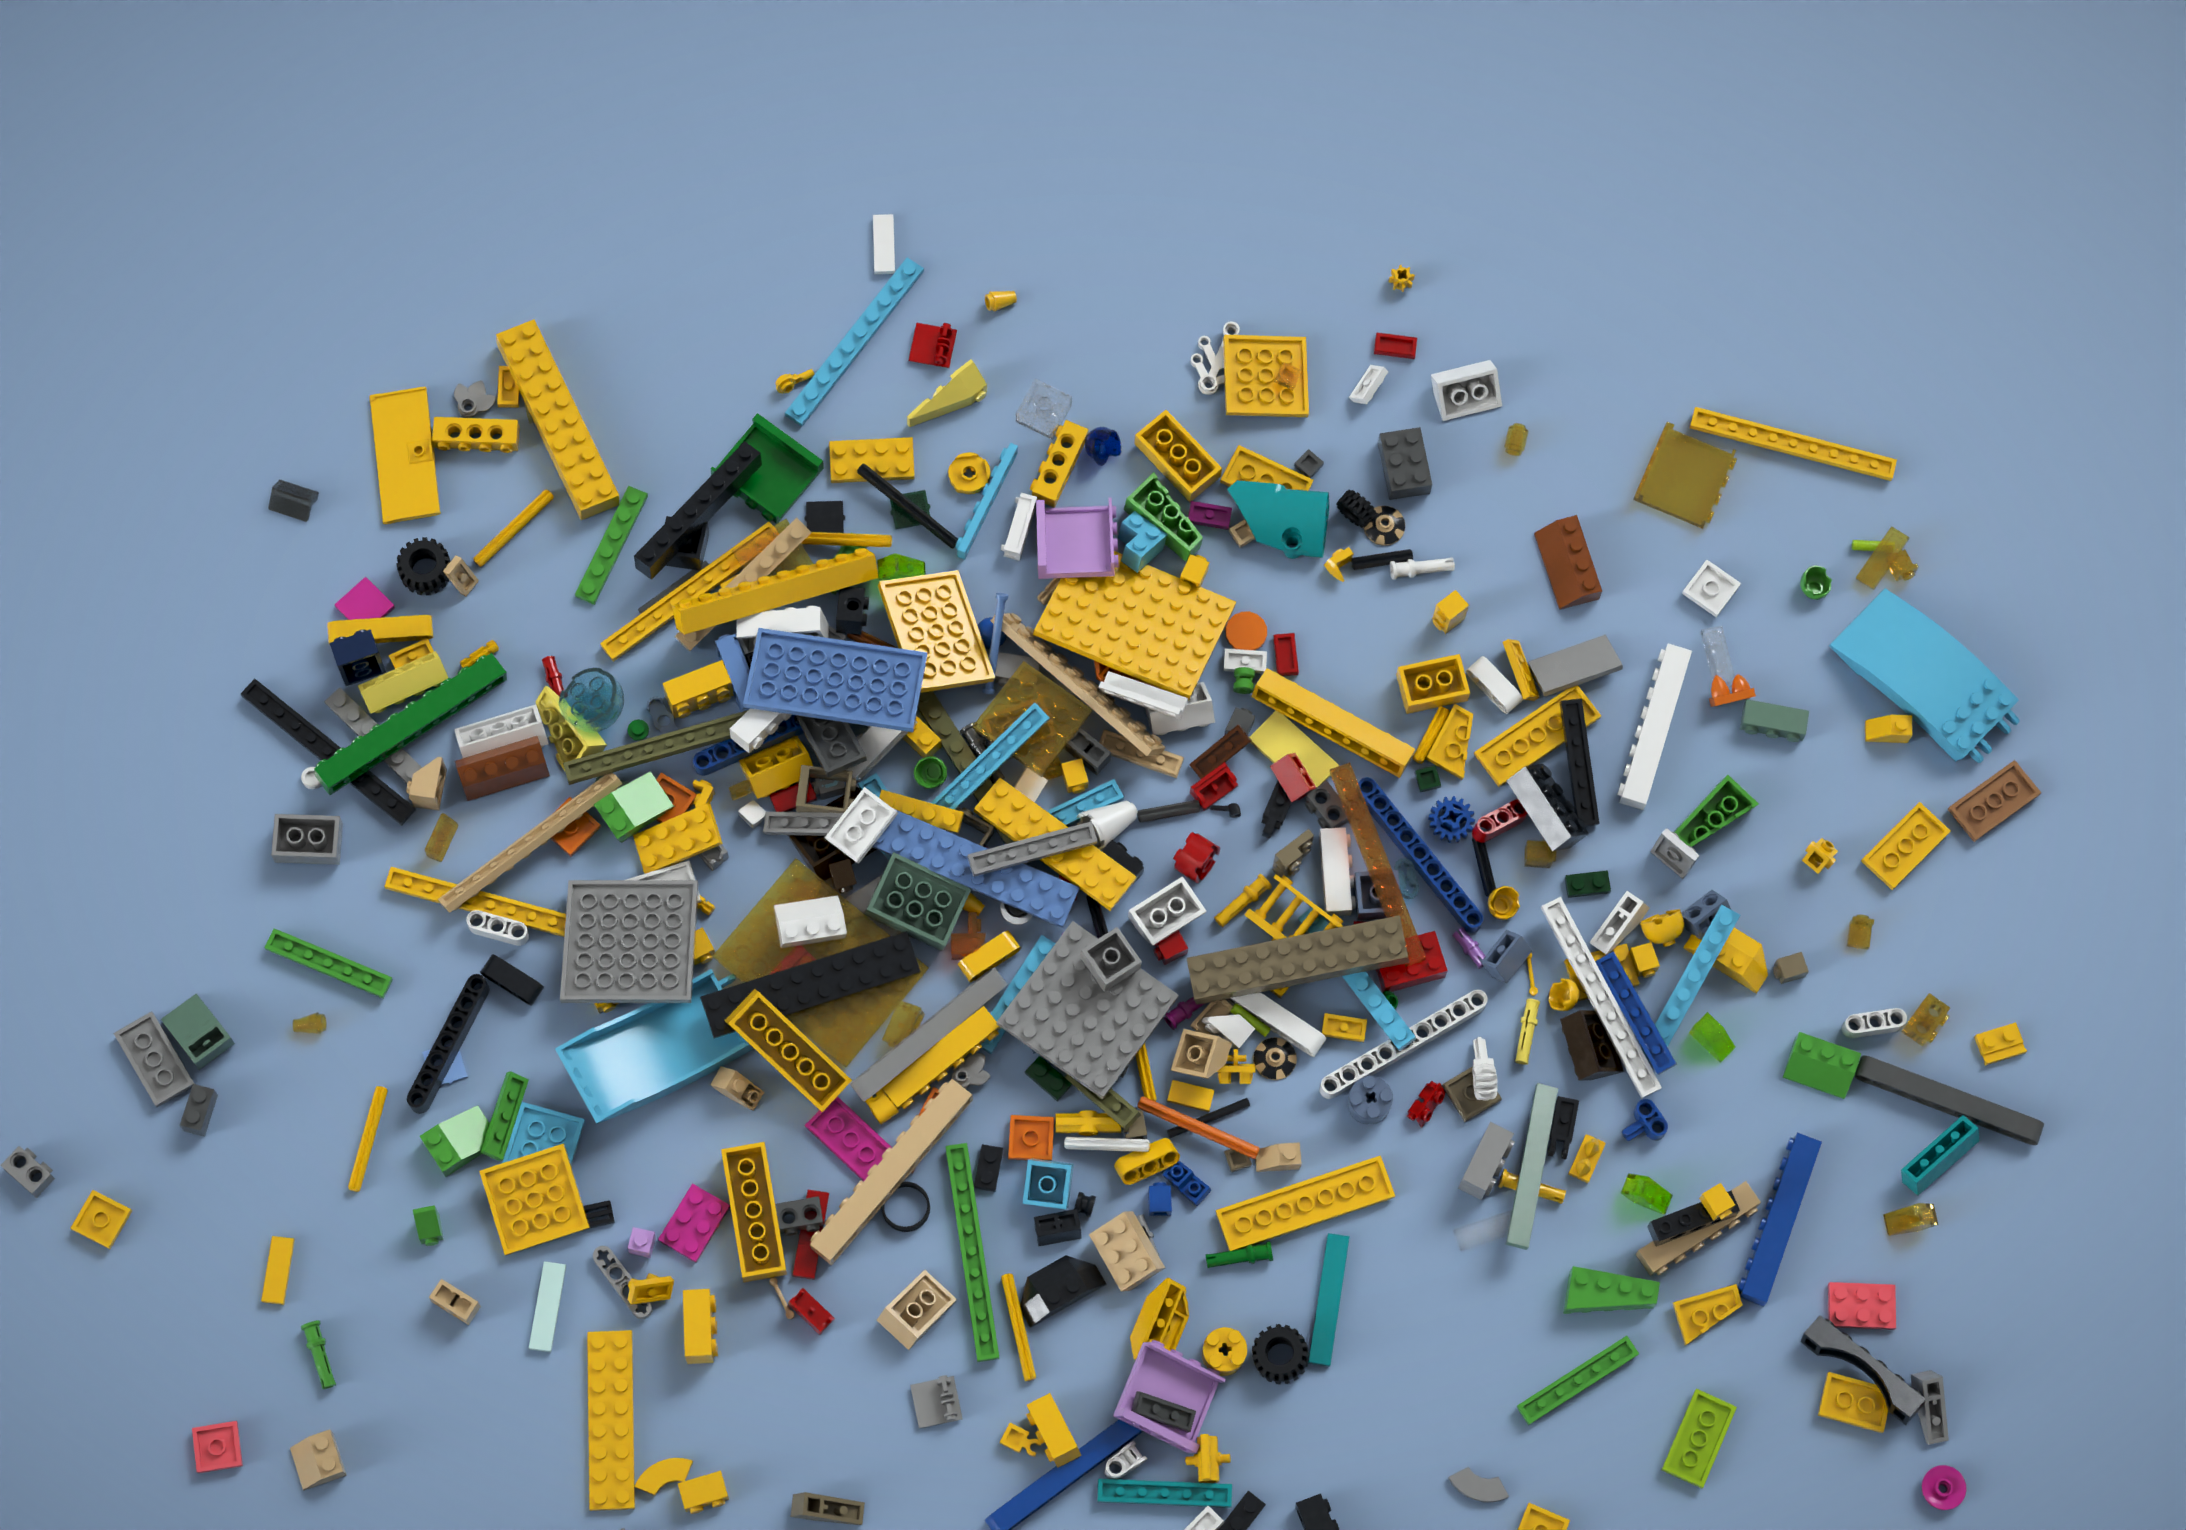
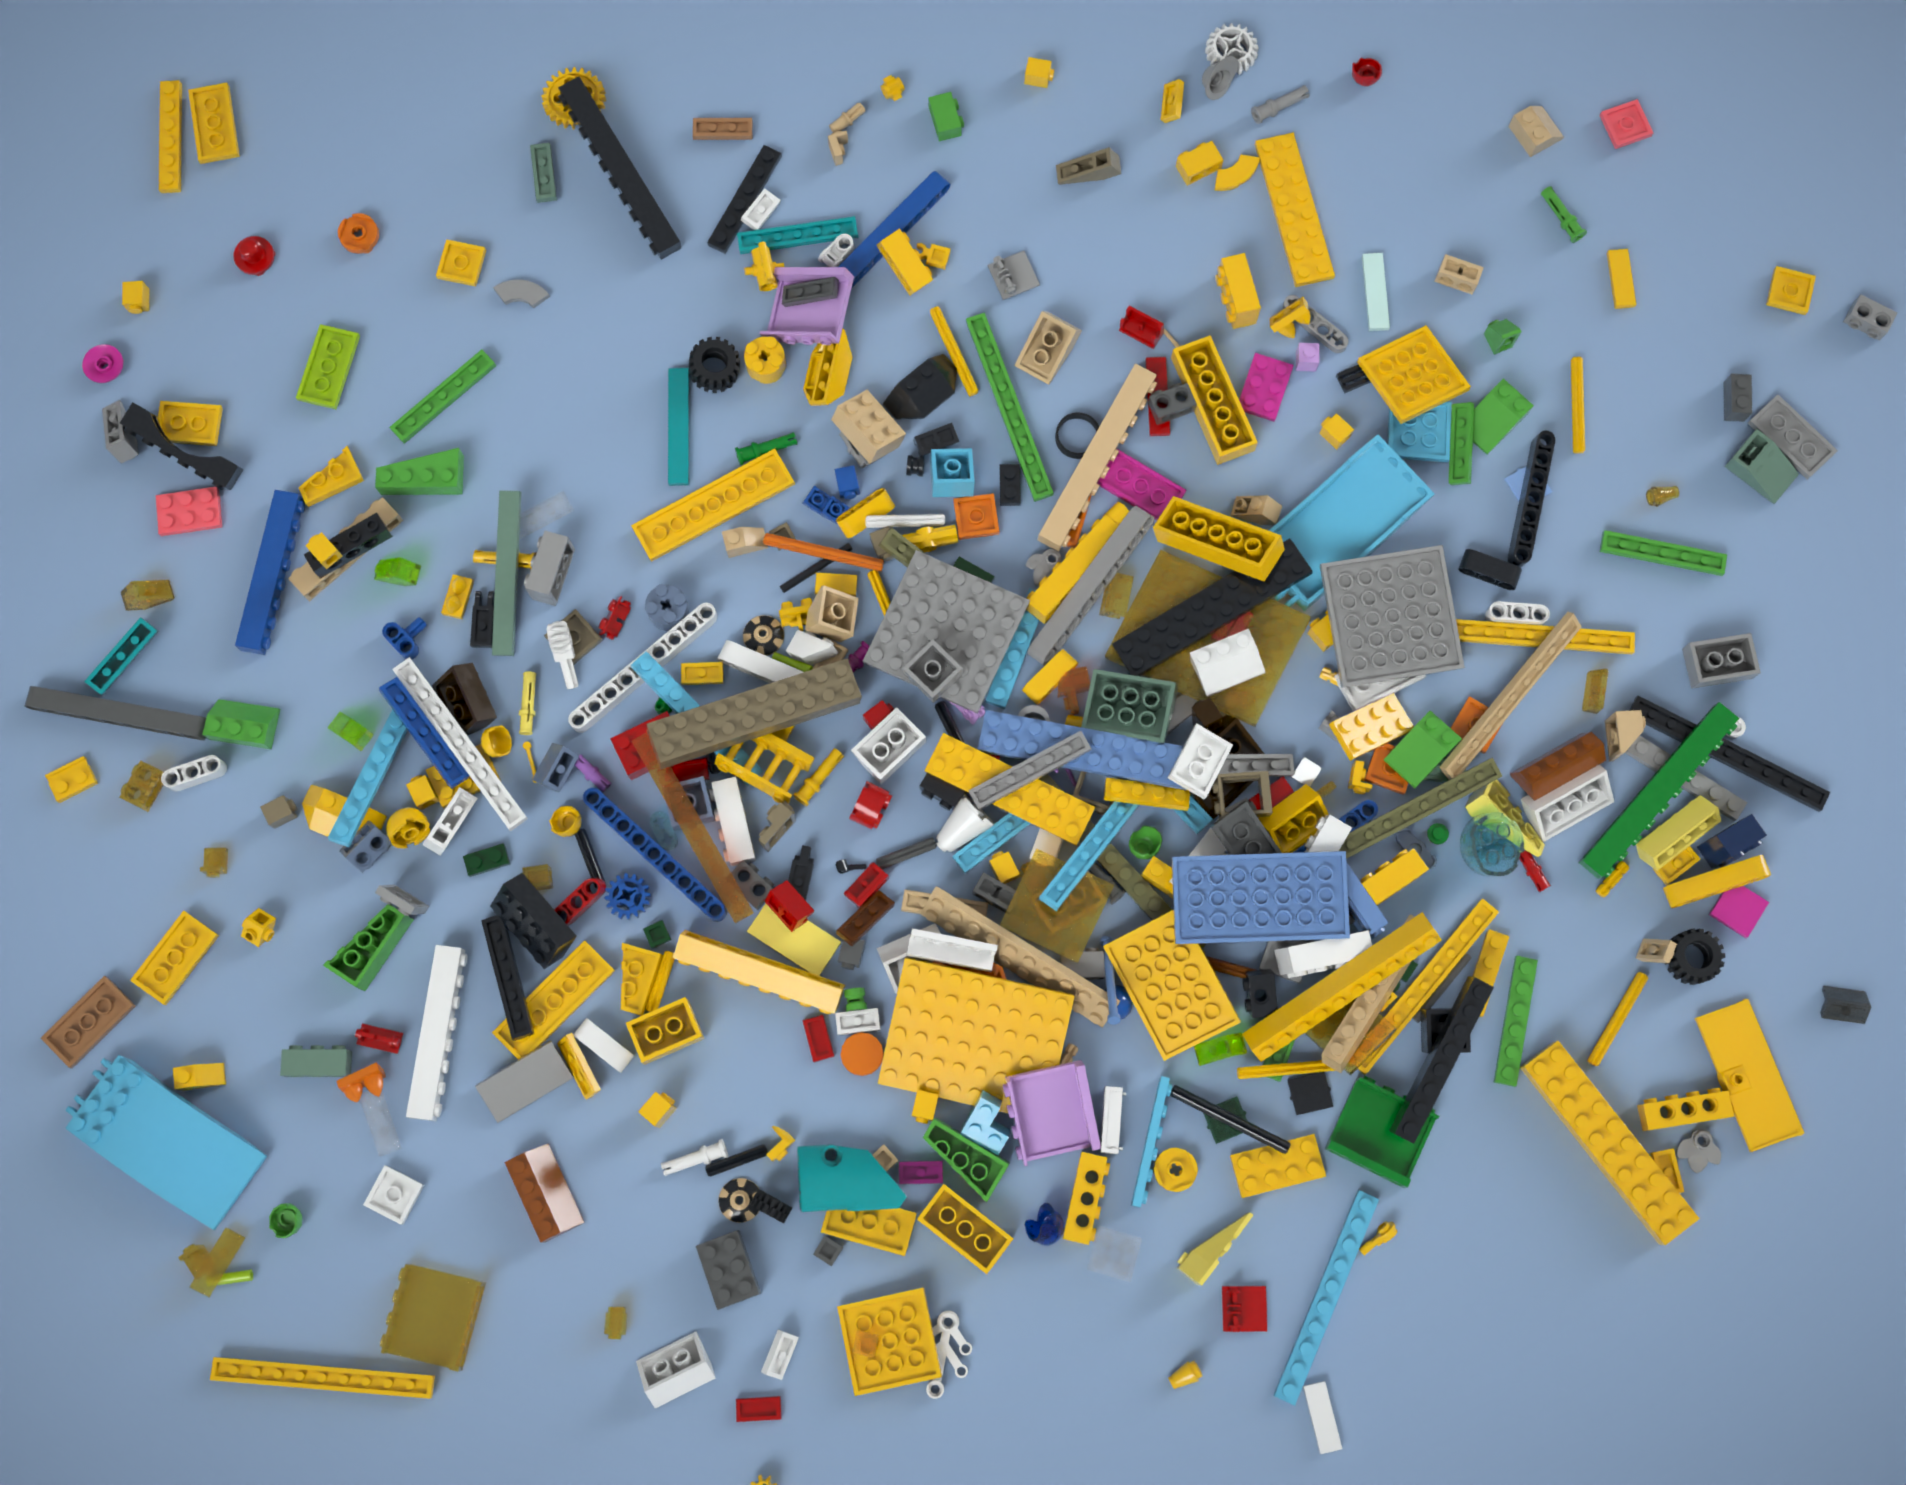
camera: 175 degrees right, 5 degrees up
none -> red hinge [355,1023,404,1054]
none -> yellow brick [1319,413,1354,450]
none -> yellow plate [1472,929,1510,1017]

